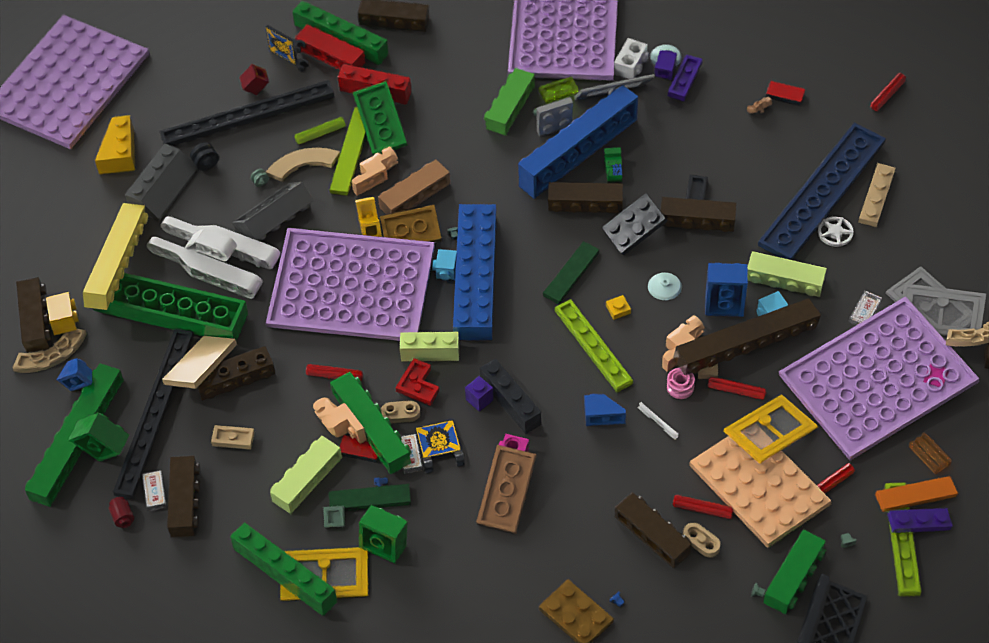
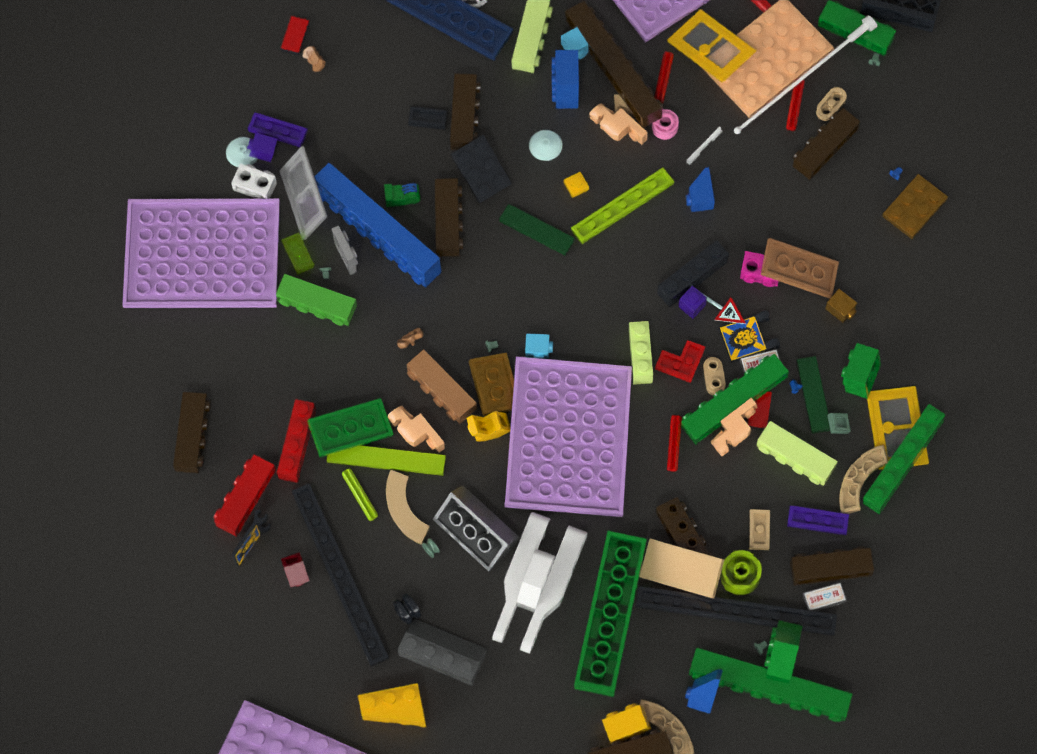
camera: 95 degrees left, 15 degrees up
light yellow brick [83,203,148,310] -> none
dark red brick [109,497,135,528] -> none
green brick [292,0,389,65] -> none
blue brick [453,204,497,340] -> none
none -> medium nougat piece [397,328,424,349]
none -> piece [699,291,746,324]
none -> lime brick [720,550,762,595]
none -> white piece [734,15,877,134]
none -> dark purple plate [787,505,849,535]
none -> pearl gold brick [825,289,857,323]
none -> tan tile [839,445,888,514]

